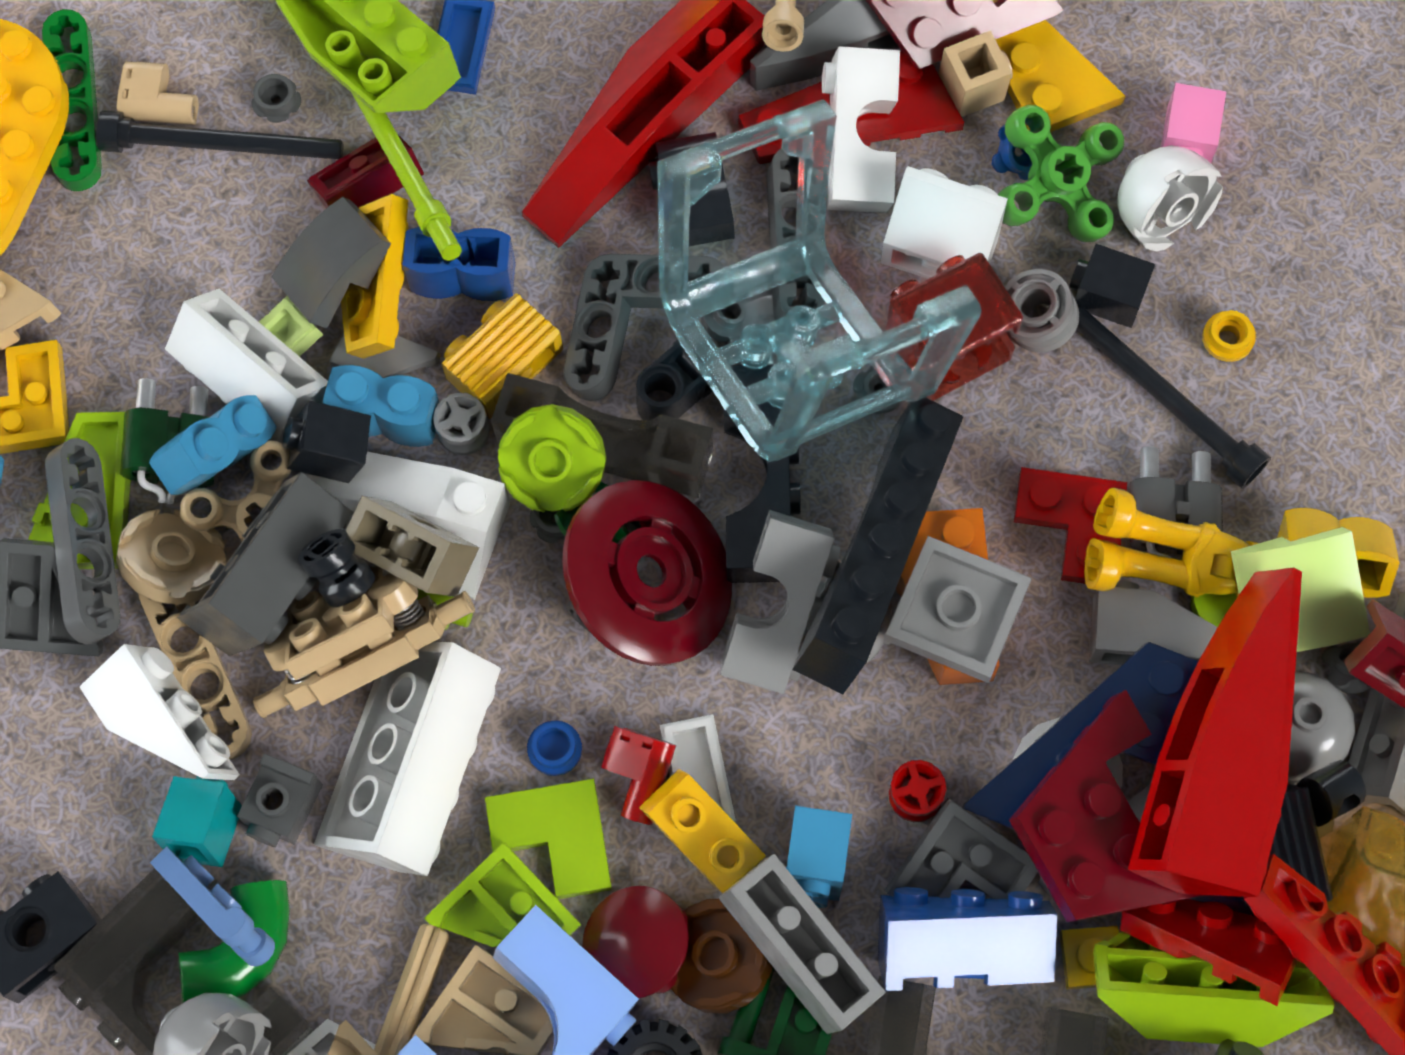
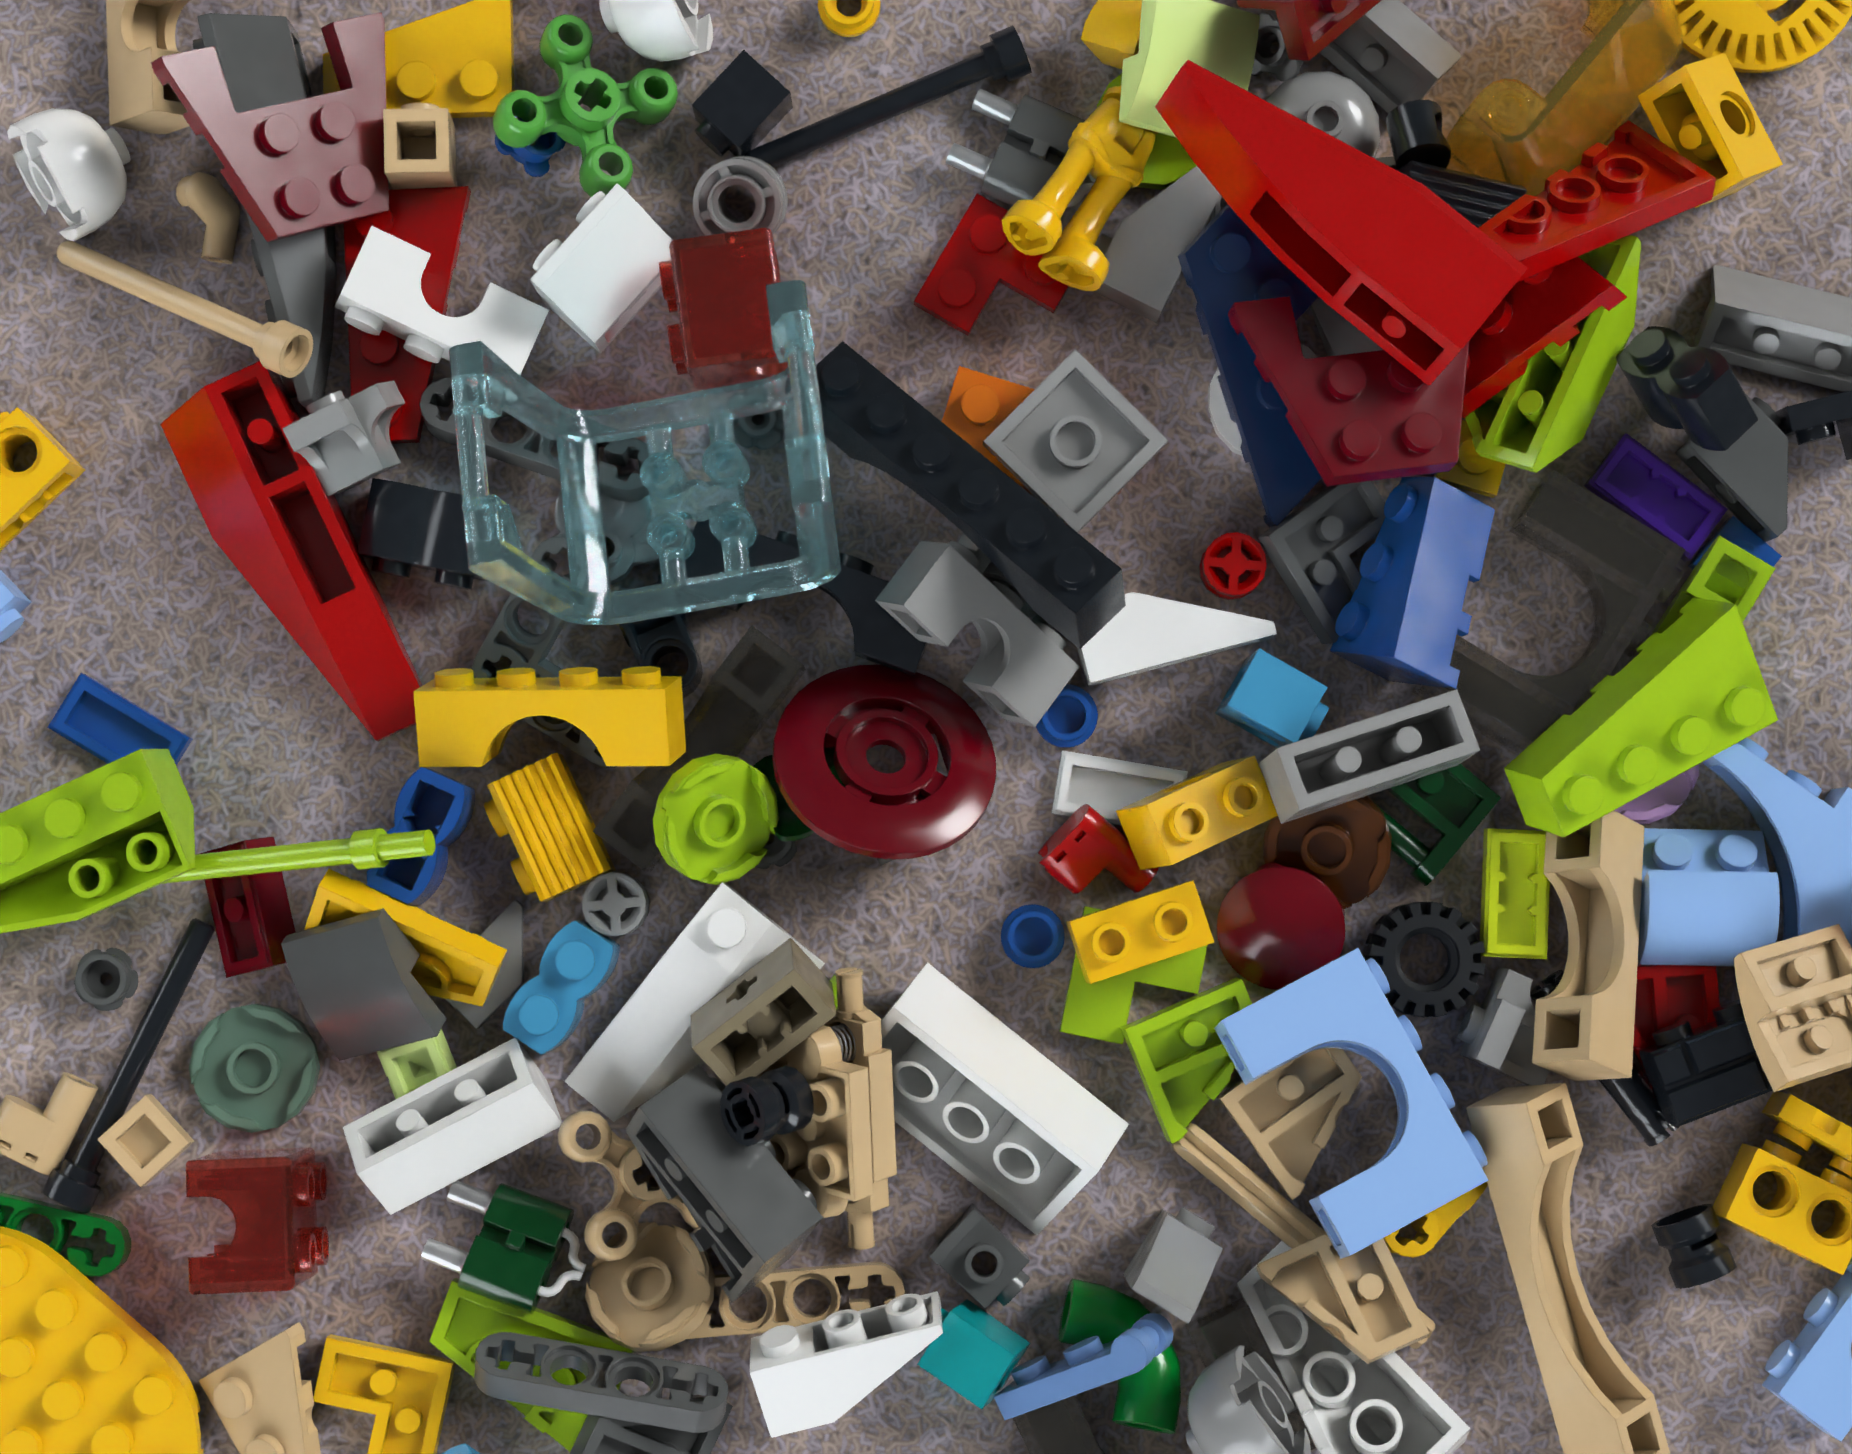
camera: 75 degrees left, 15 degrees up
dark azure brick [149,395,277,495] -> none
black brick [282,400,371,483] -> none
none -> tan tile [97,1094,195,1187]
none -> clear red piece [186,1147,329,1295]
none -> sand green tile [189,1004,320,1133]
none -> light grey brick [282,380,405,496]
none -> yellow arch [413,666,686,767]
none -> blue plate [1036,684,1098,748]
none -> yellow brick [1066,880,1215,984]
none -> white slope [1076,592,1277,687]
none -> light grey slope [1123,1207,1223,1324]

